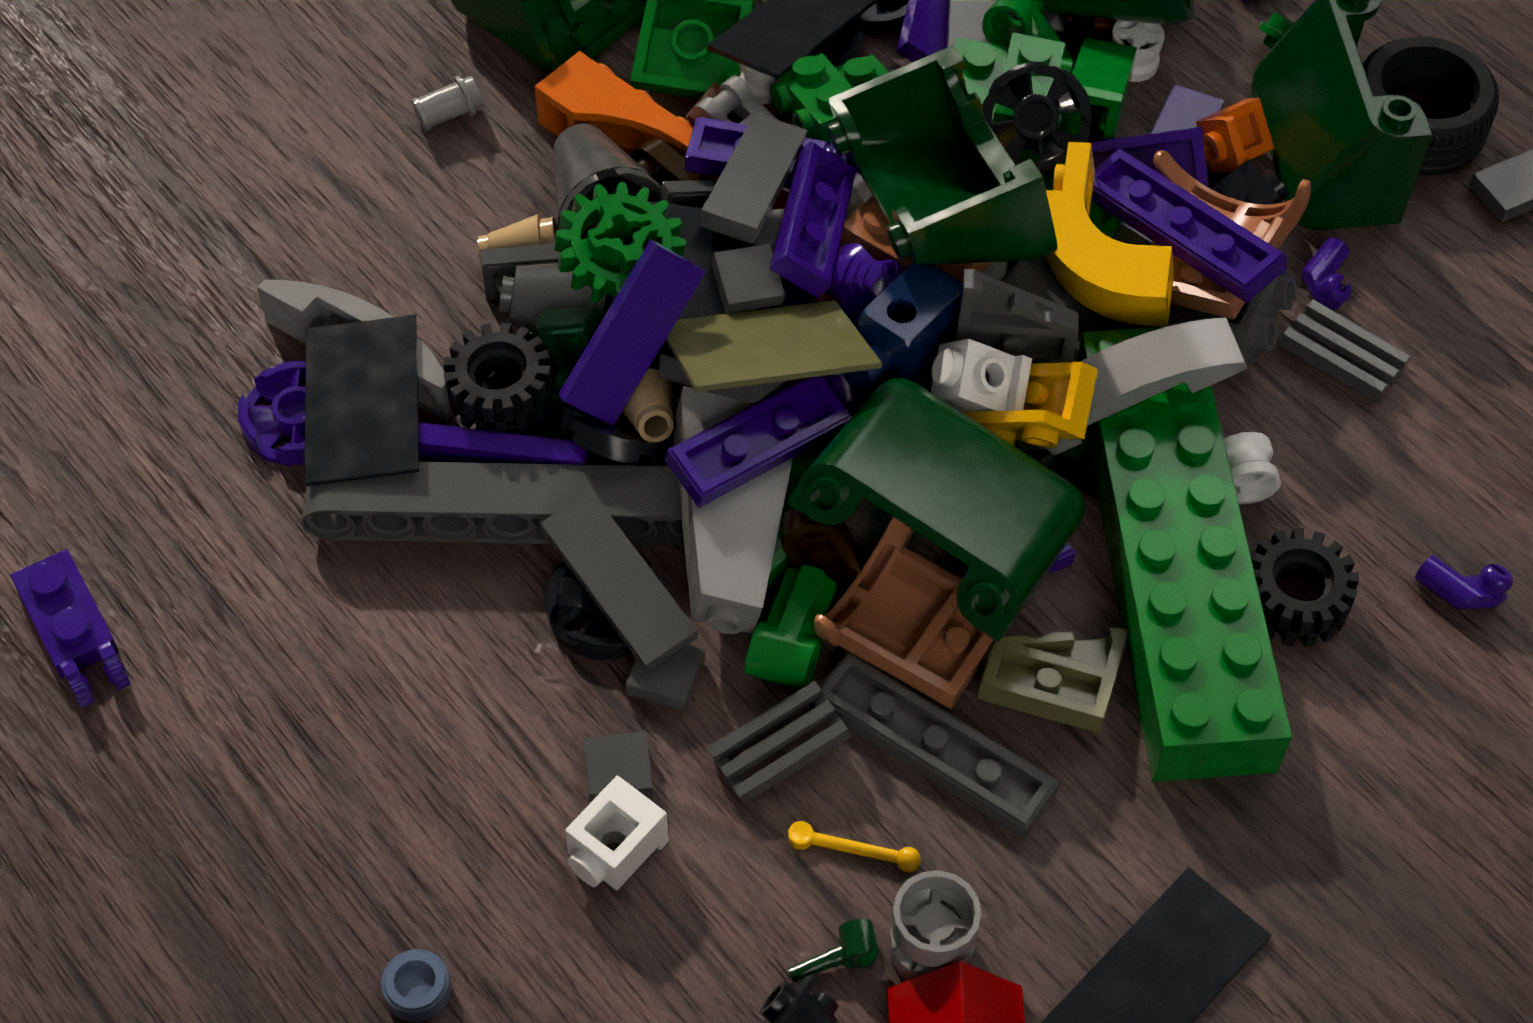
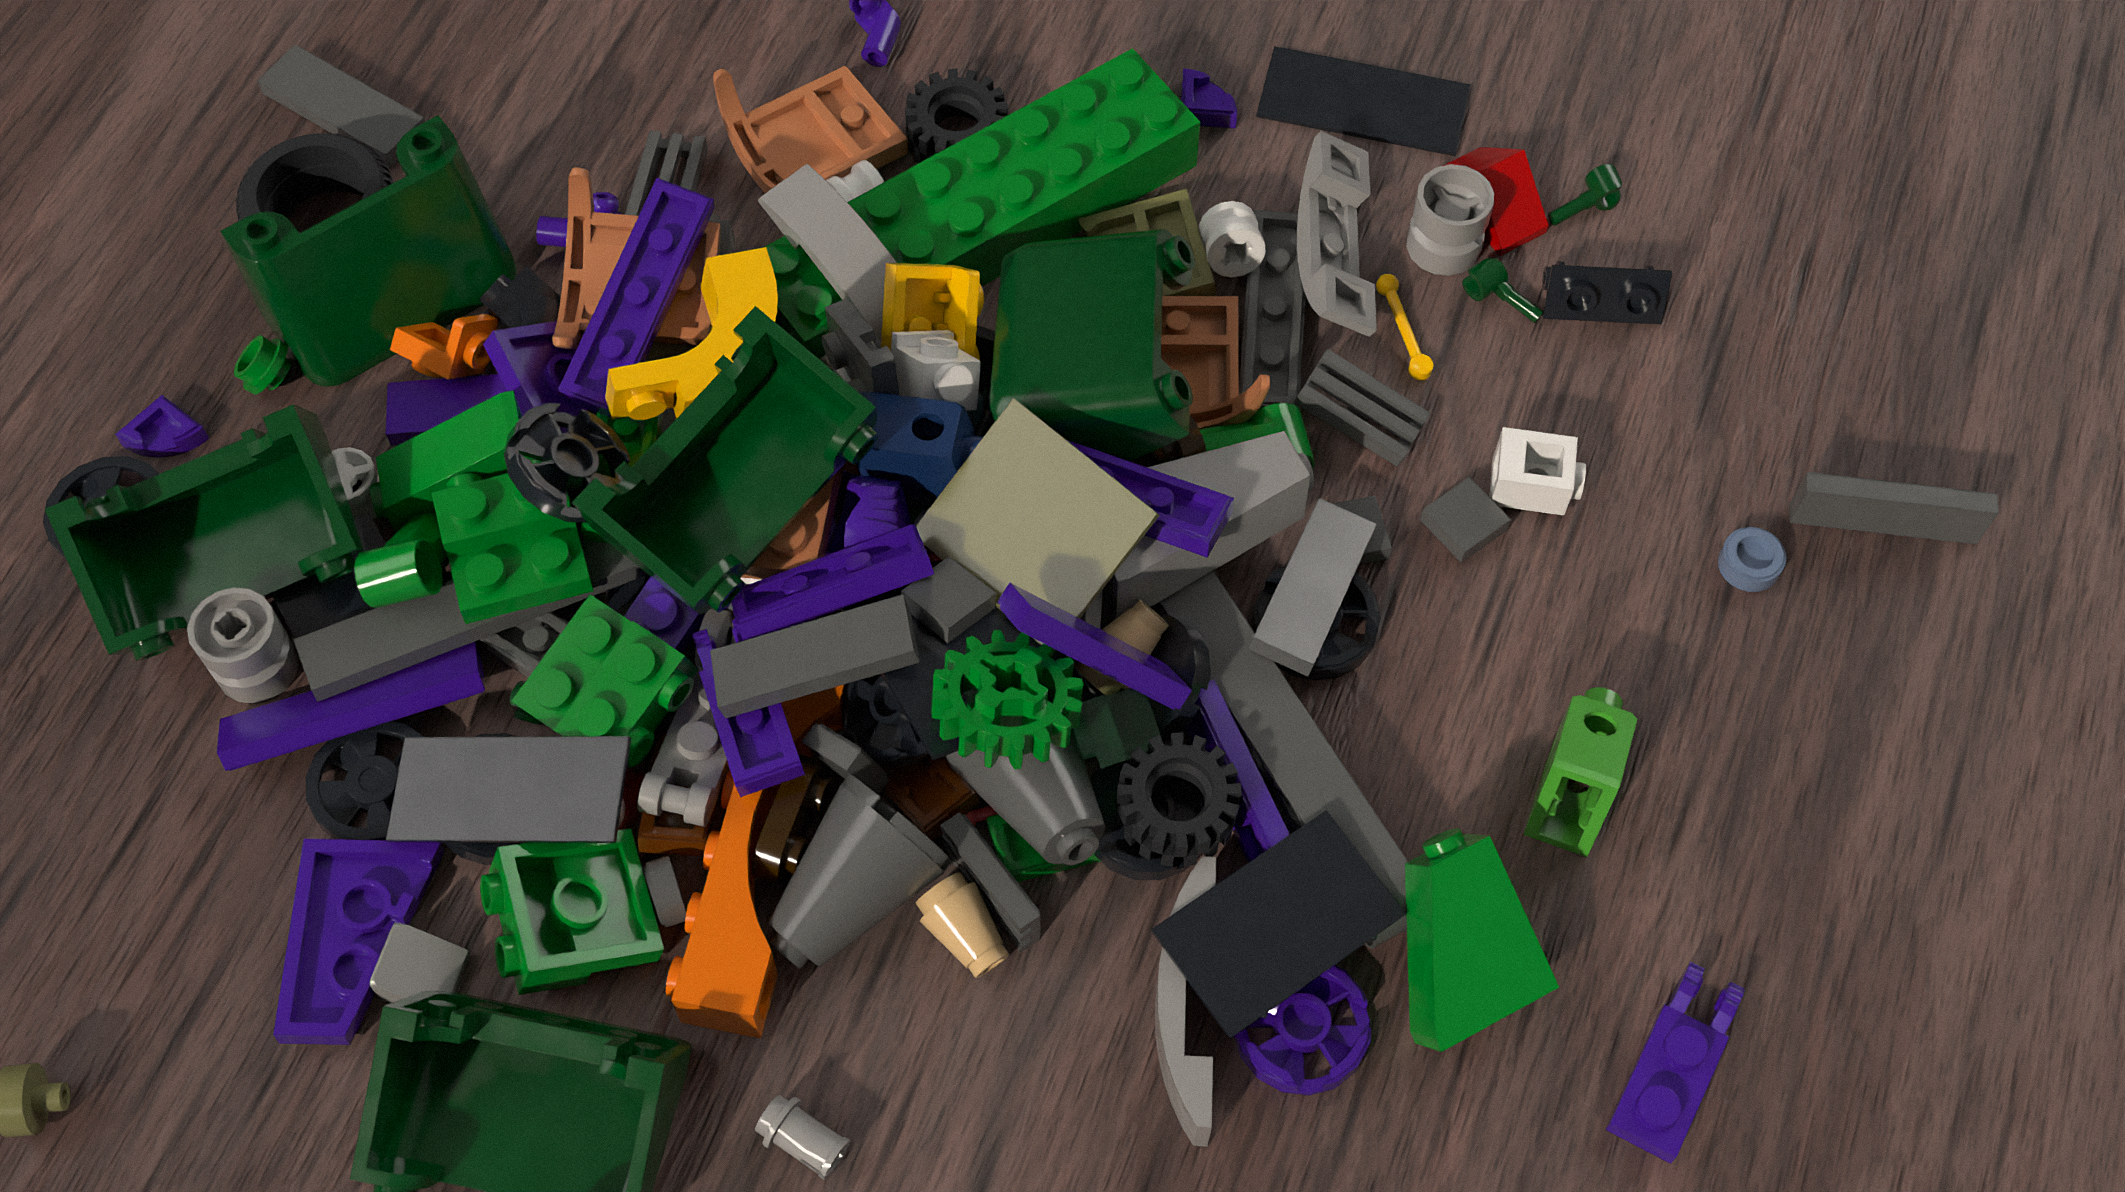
camera: 120 degrees left, 5 degrees up
none -> dark grey tile [643,855,687,928]
none -> nougat piece [713,65,908,193]
none -> dark purple tile [1181,68,1237,128]
none -> white wheel [1199,201,1266,277]
none -> light grey slope [1297,131,1377,337]
none -> green slope [1405,828,1559,1052]
none -> bright green torso [1523,687,1637,857]

